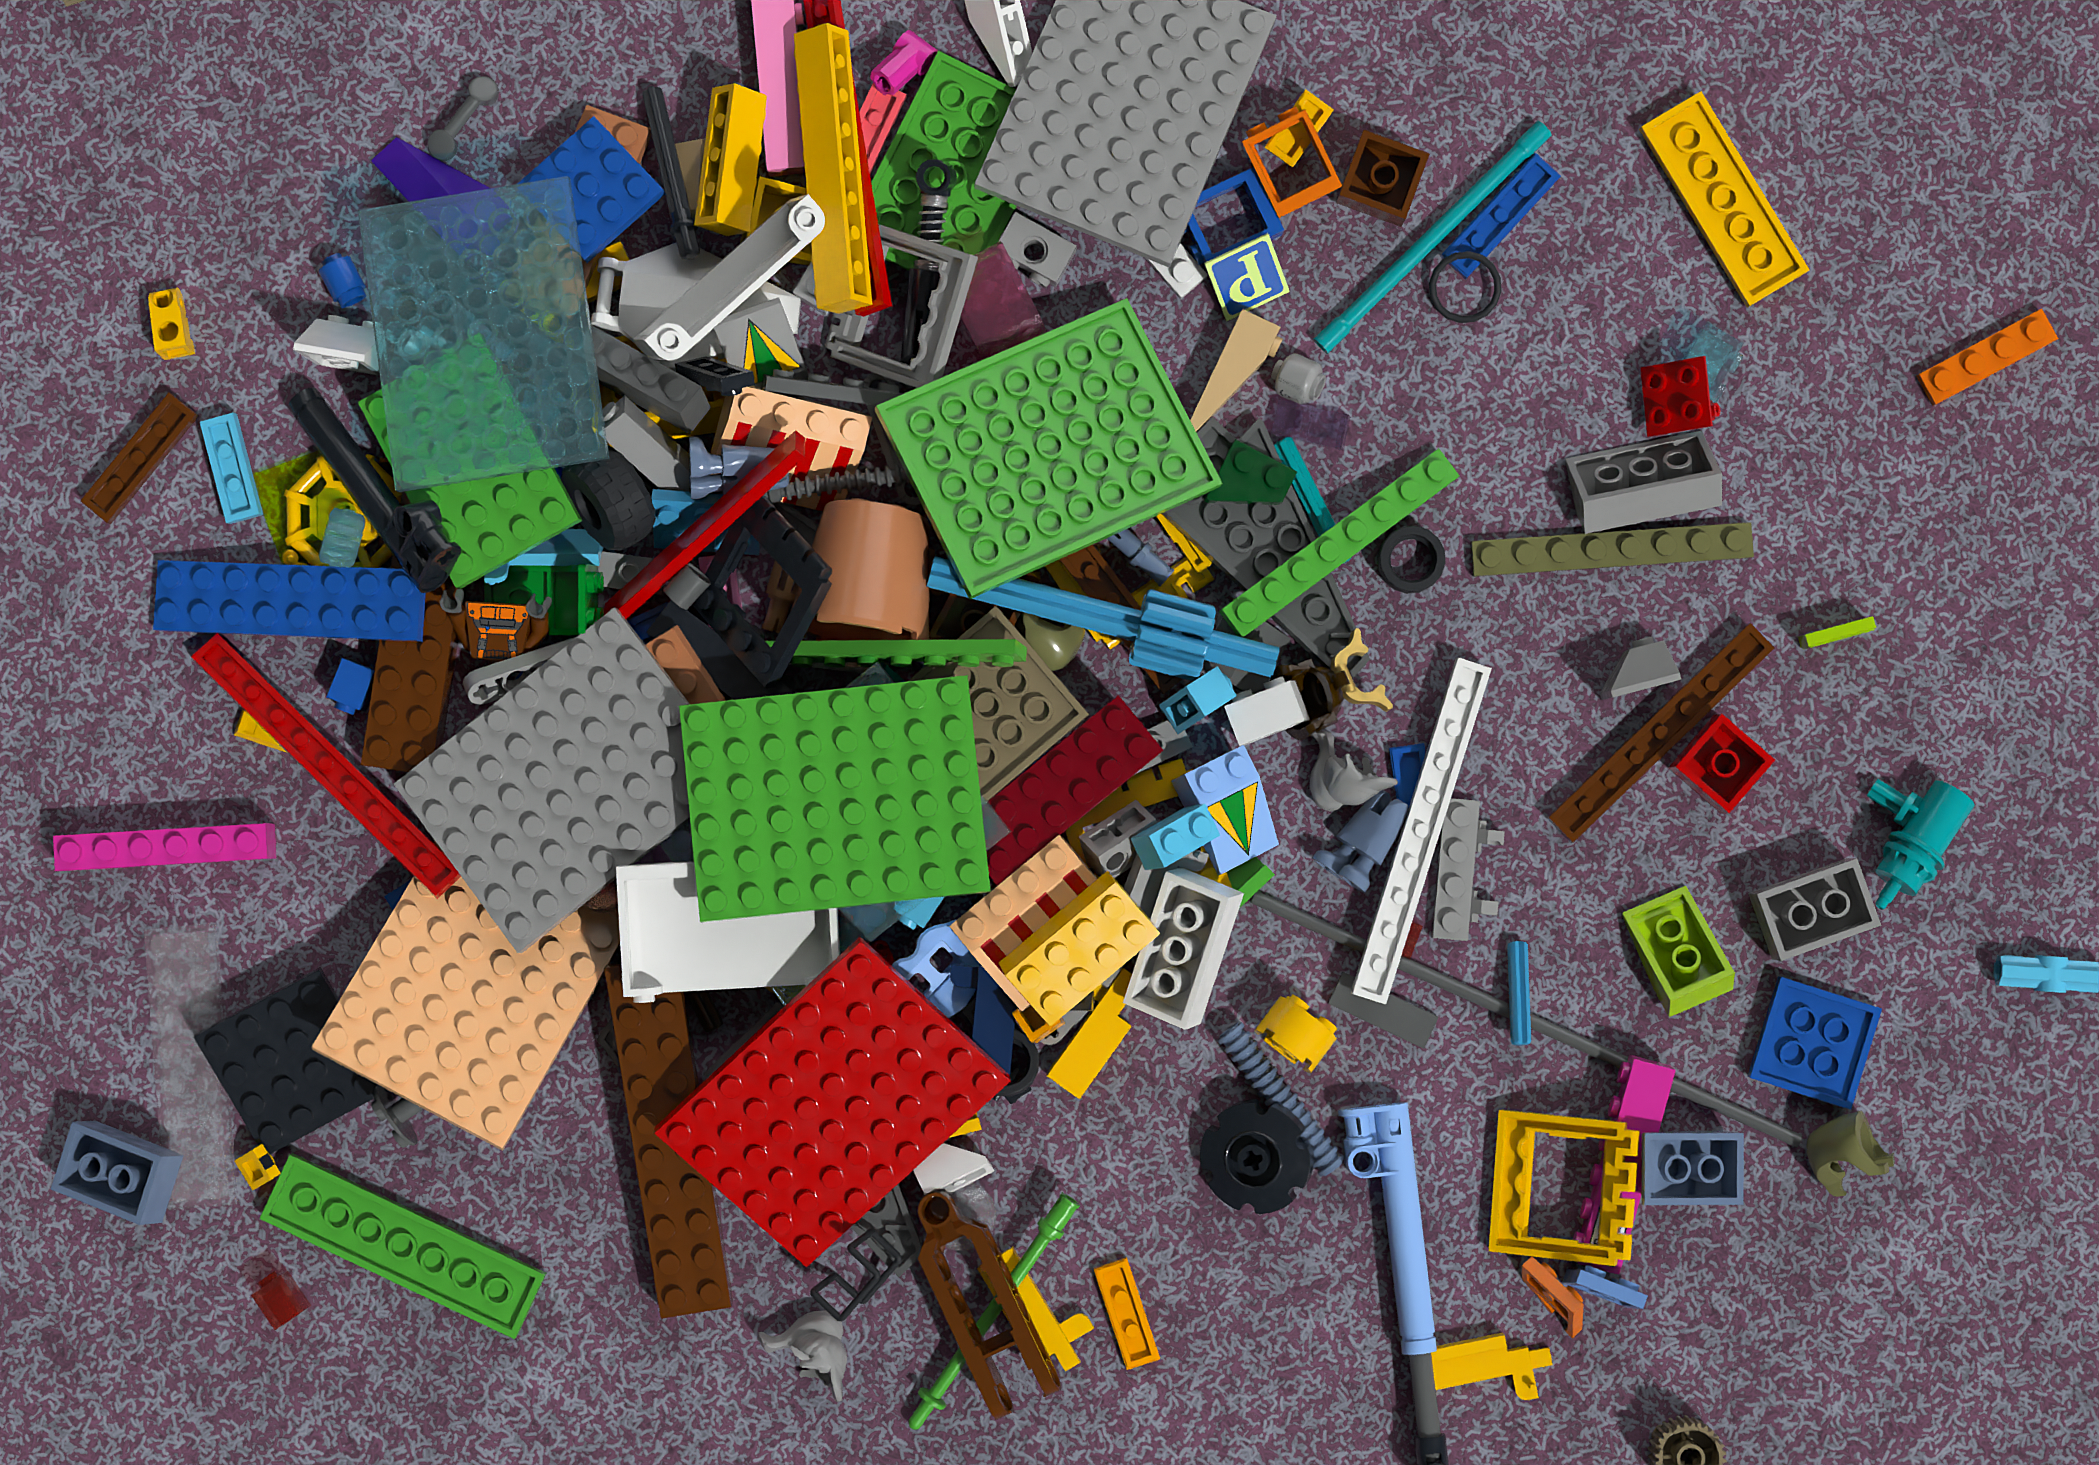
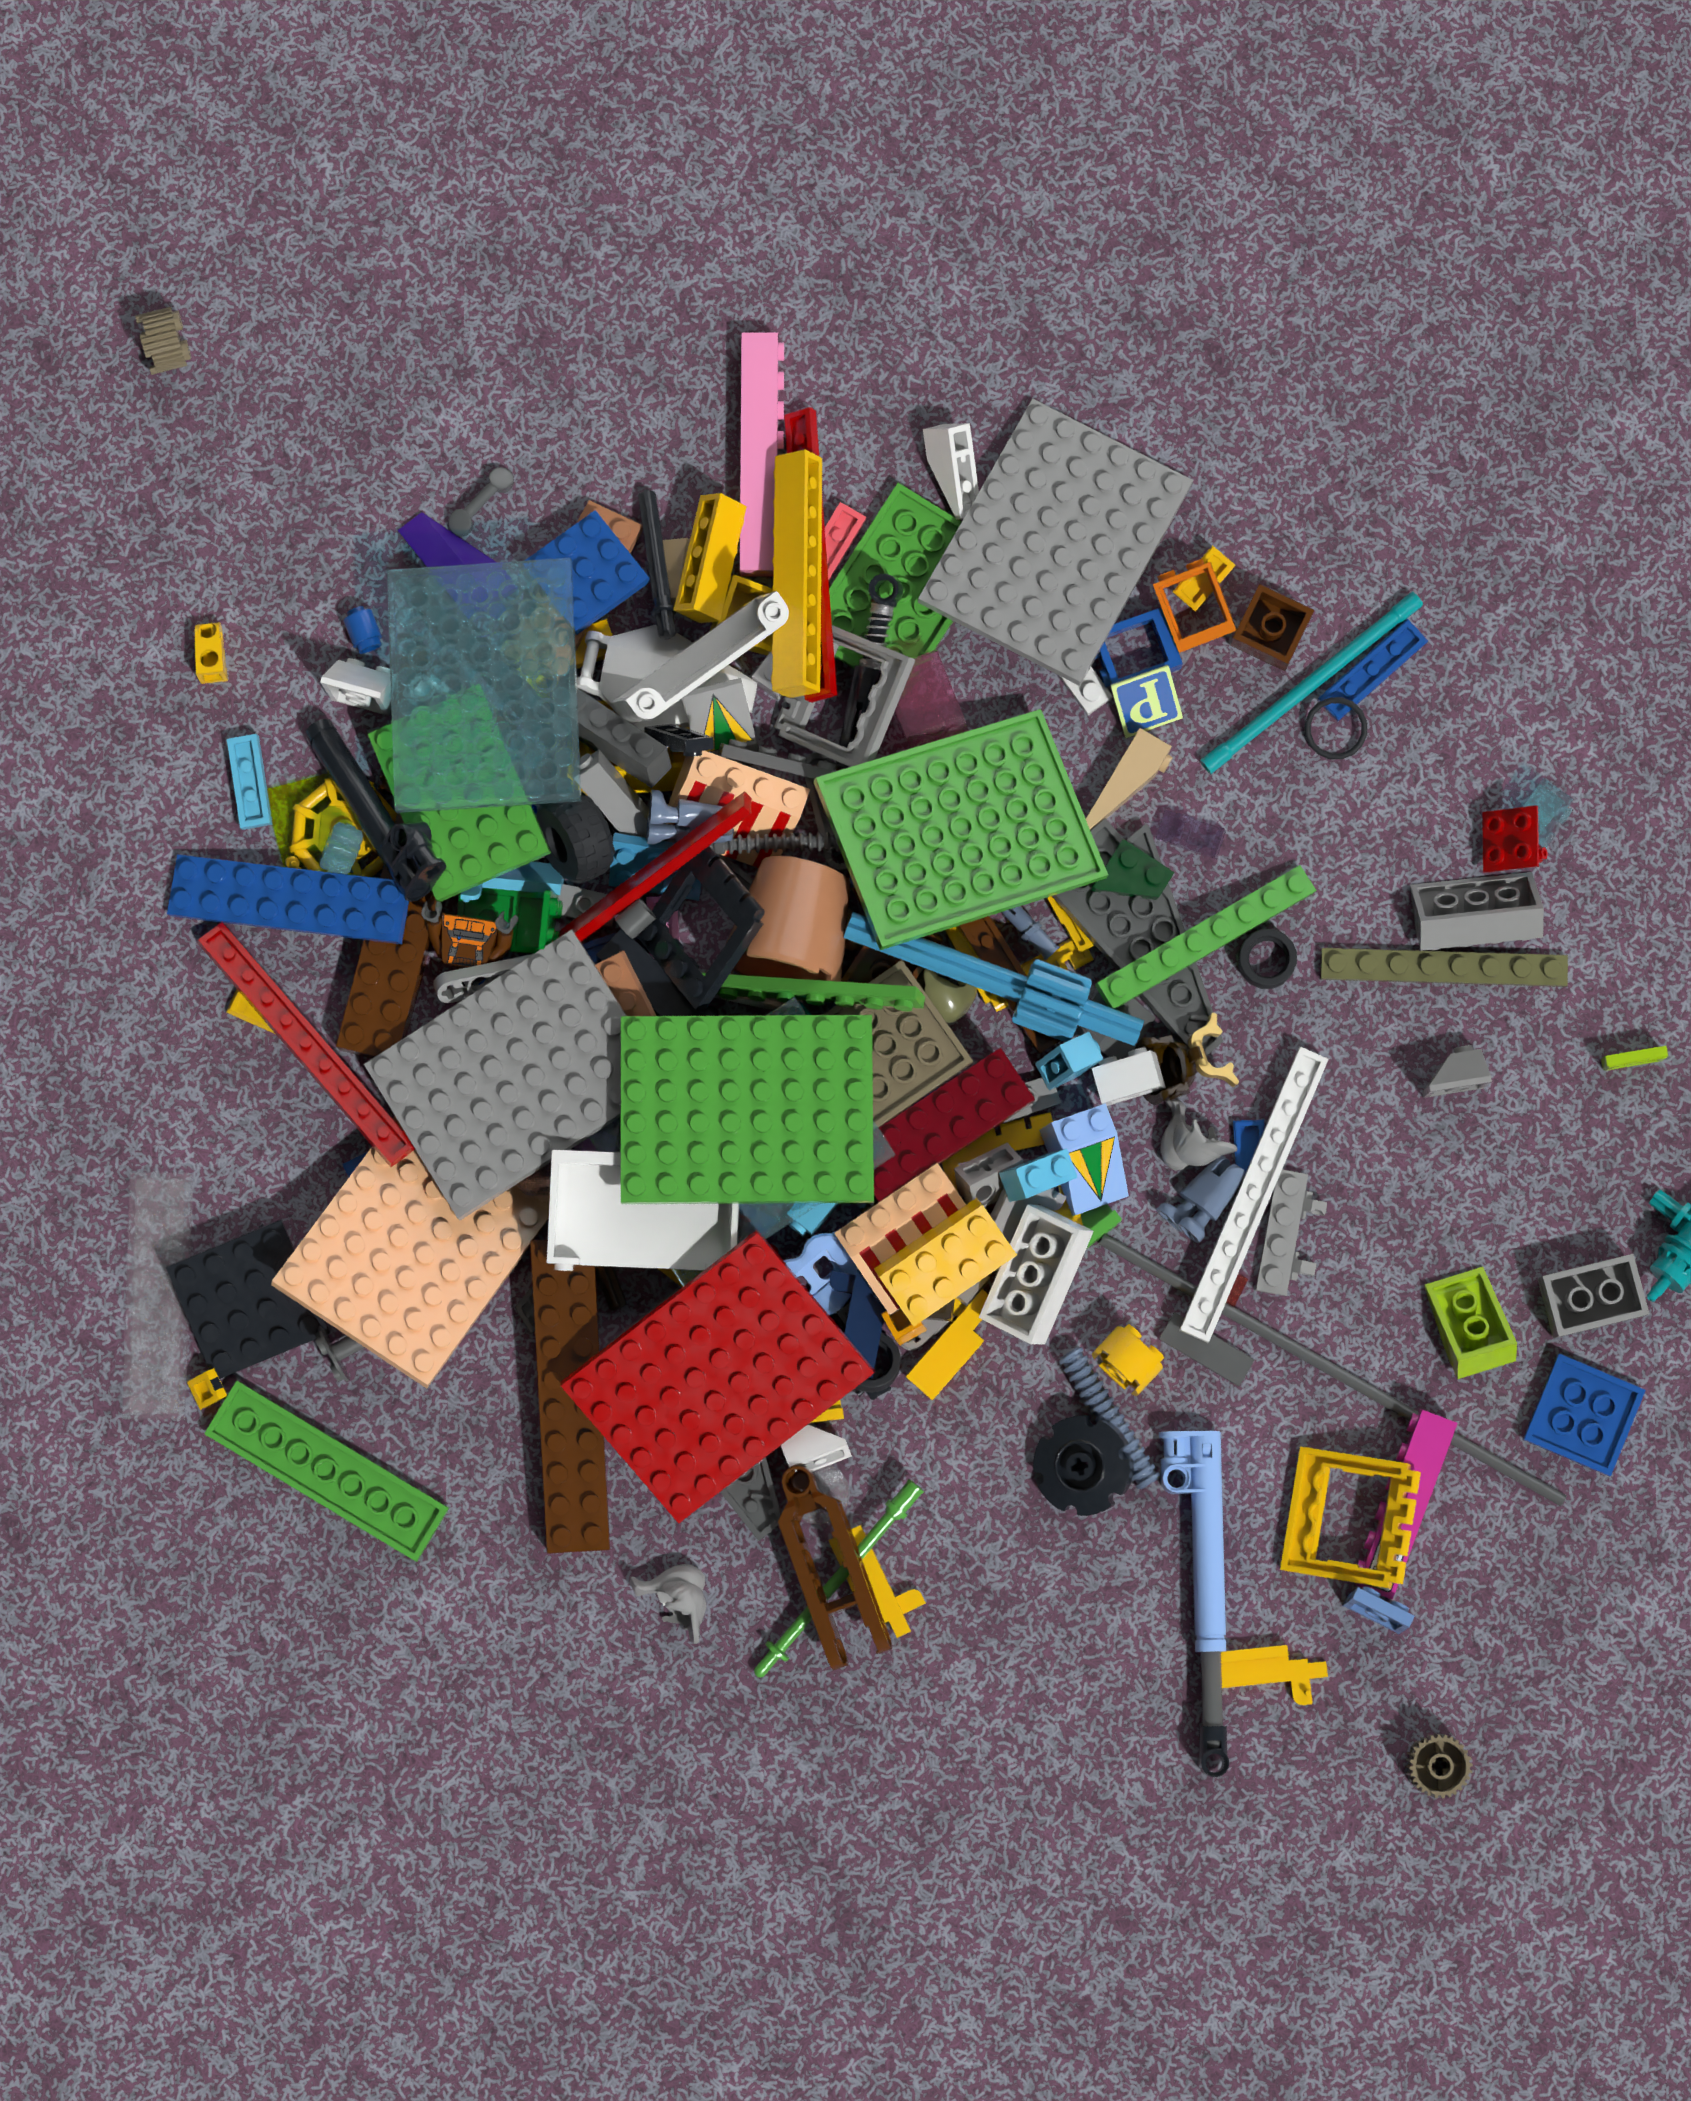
camera: 10 degrees right, 5 degrees down
sand blue brick [51,1121,184,1225] -> none
dark pink brick [53,823,276,871] -> none
reddish brown plate [80,392,199,524] -> none
clear red brick [251,1271,311,1330] -> none
blue brick [327,658,375,715] -> none
medium nougat arm [762,561,799,633] -> none
black piece [810,1229,902,1322] -> none
dark pink piece [870,30,938,96] -> none
light grey brick [995,212,1077,288] -> none
light orange tile [1093,1257,1160,1370] -> none
light grey head [1271,353,1326,405] -> none
teal axle [1274,437,1352,564] -> none
dark azure axle [1507,941,1531,1046] -> none
orange wing [1522,1257,1584,1338] -> none
reddish brown plate [1547,623,1775,843] -> none
yellow plate [1639,91,1809,308] -> none
sand blue slope [1642,1131,1744,1205] -> none
red brick [1668,713,1775,814] -> none
olive piece [1807,1110,1895,1197] -> none

